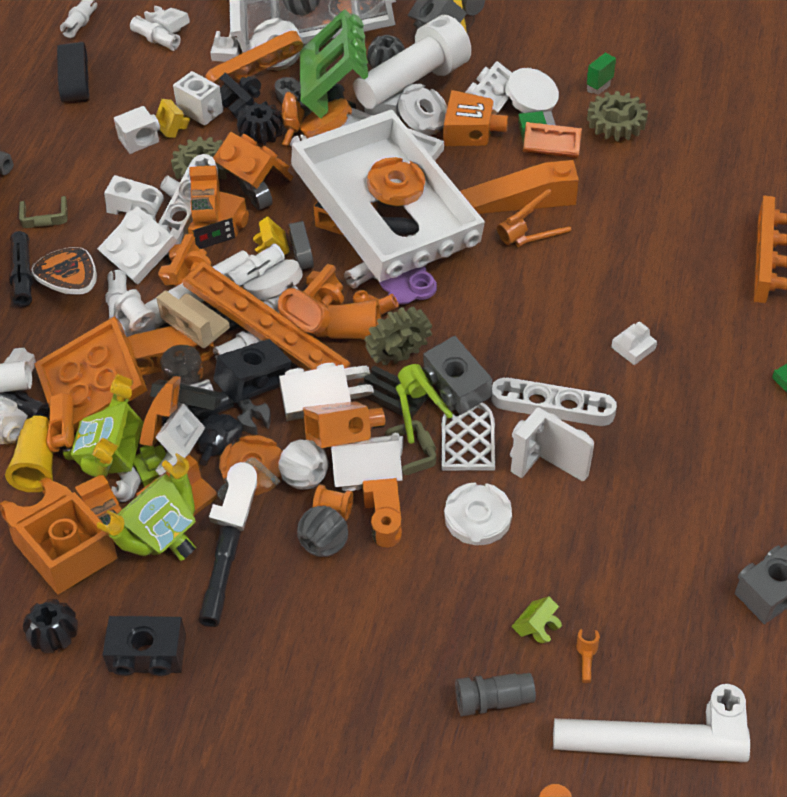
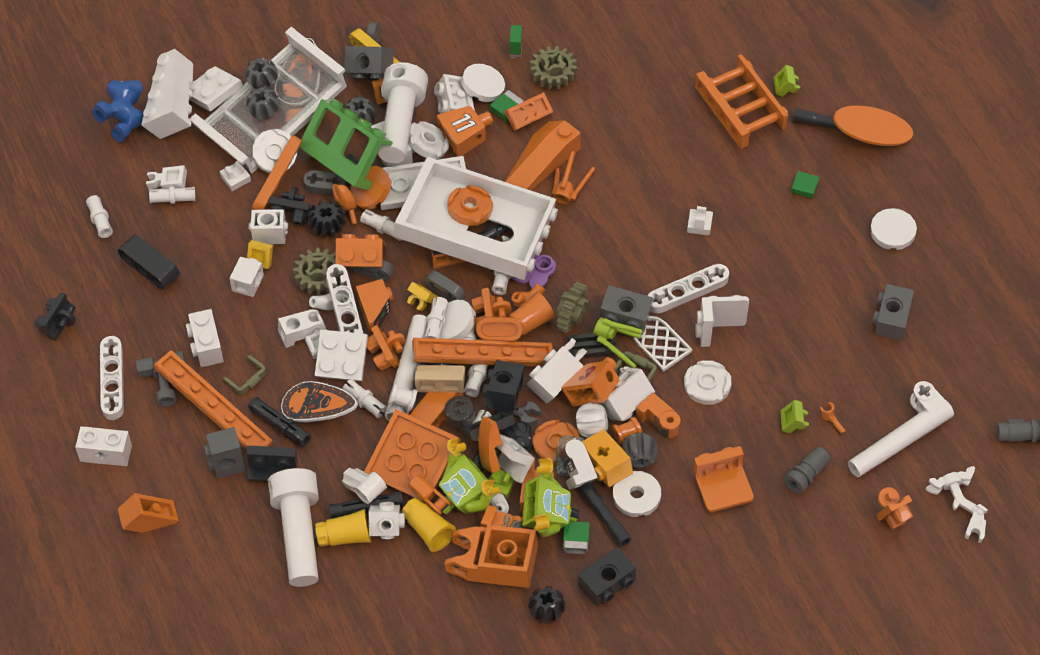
camera: 40 degrees left, 5 degrees up
orange leg [189,165,219,223] -> none
none -> white brick [186,309,224,367]
none -> green piece [563,521,589,554]
none -> light orange brick [582,429,633,487]
none -> white tile [613,471,661,517]
none -> orange bracket [693,446,754,513]

